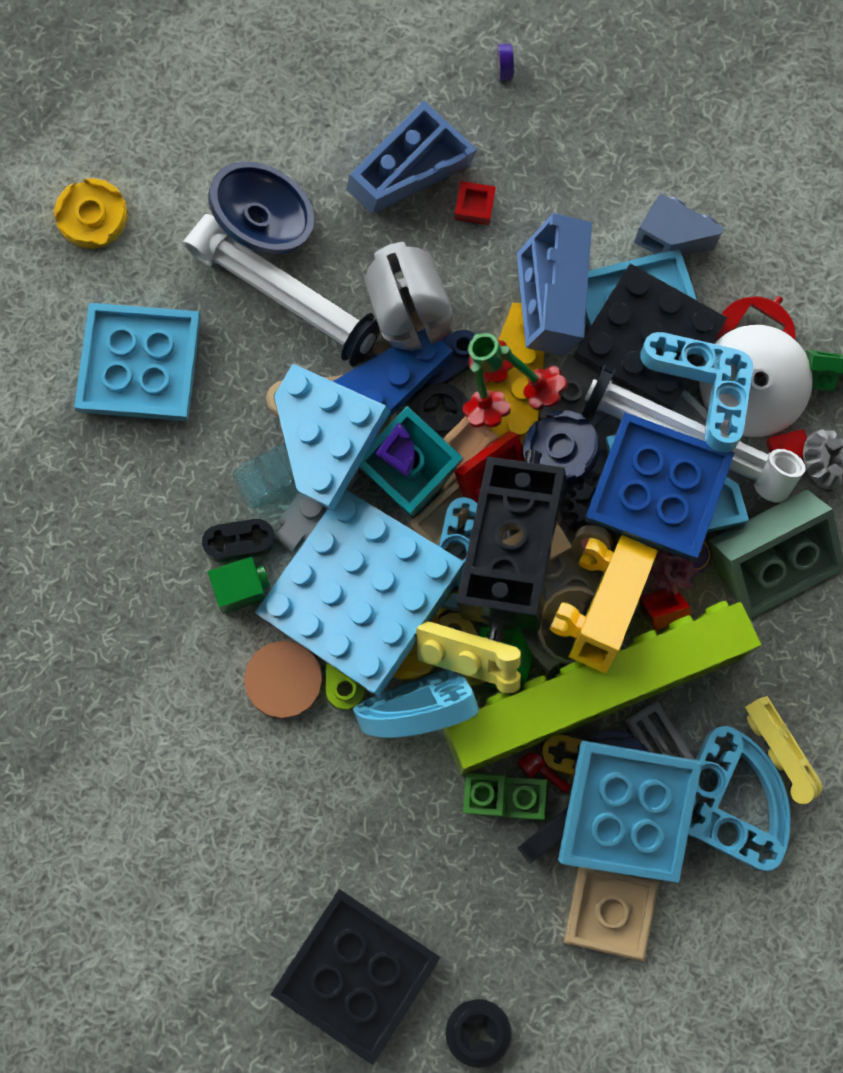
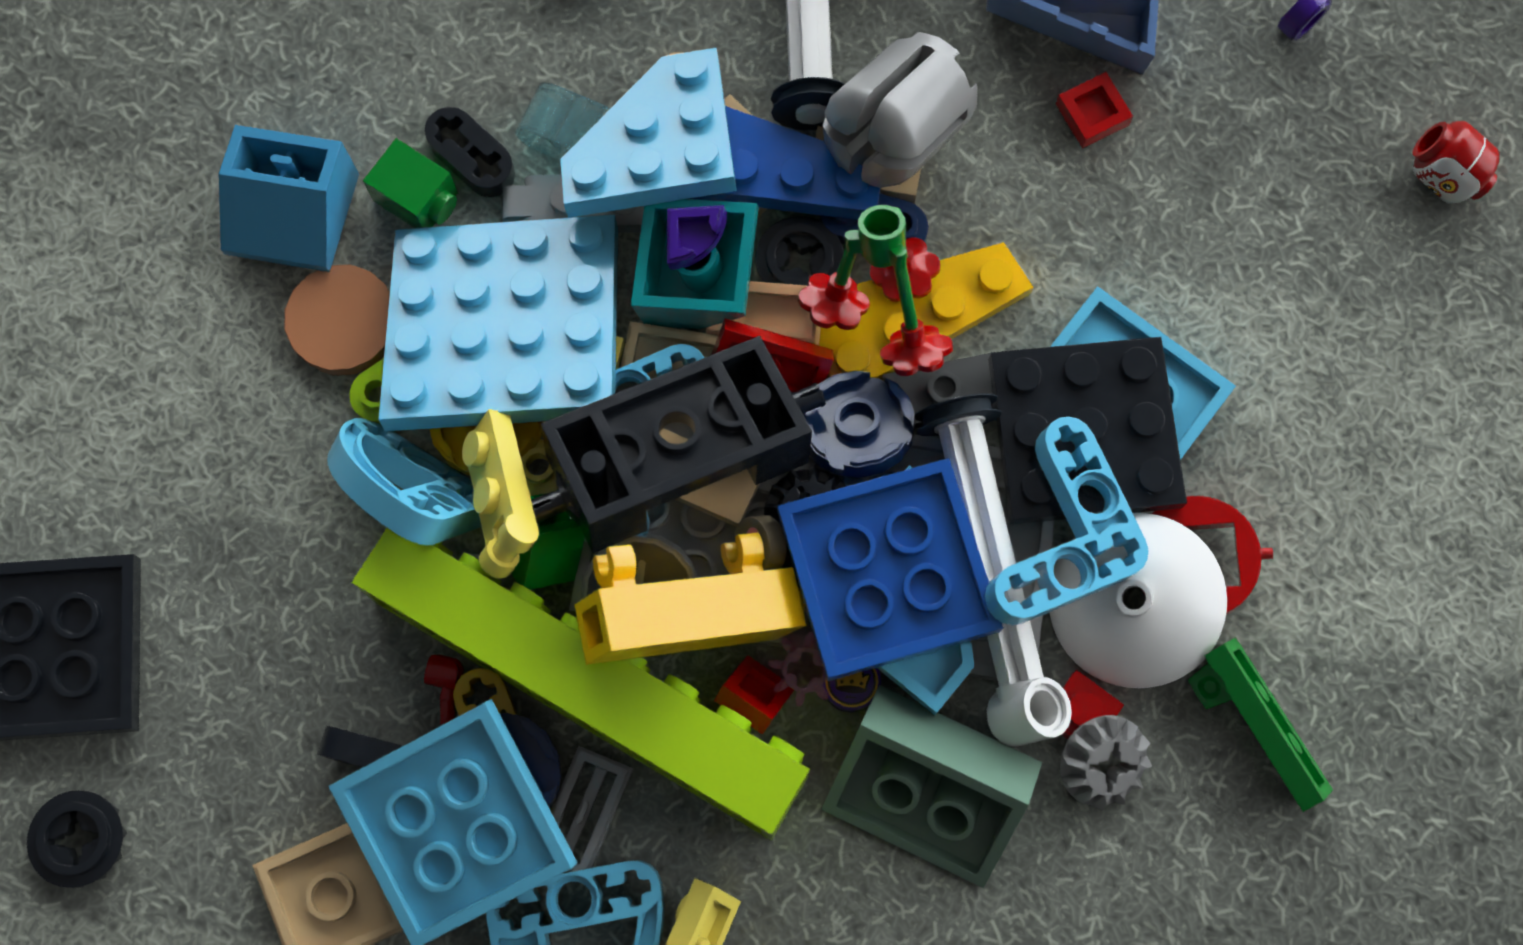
camera: 55 degrees right, 0 degrees up
bright green slope [463,773,549,821] -> none
medium blue wedge [517,213,592,356] -> none
sand blue slope [634,193,724,256] -> none
none -> dark azure slope [218,125,359,272]
none -> red head [1413,121,1500,203]

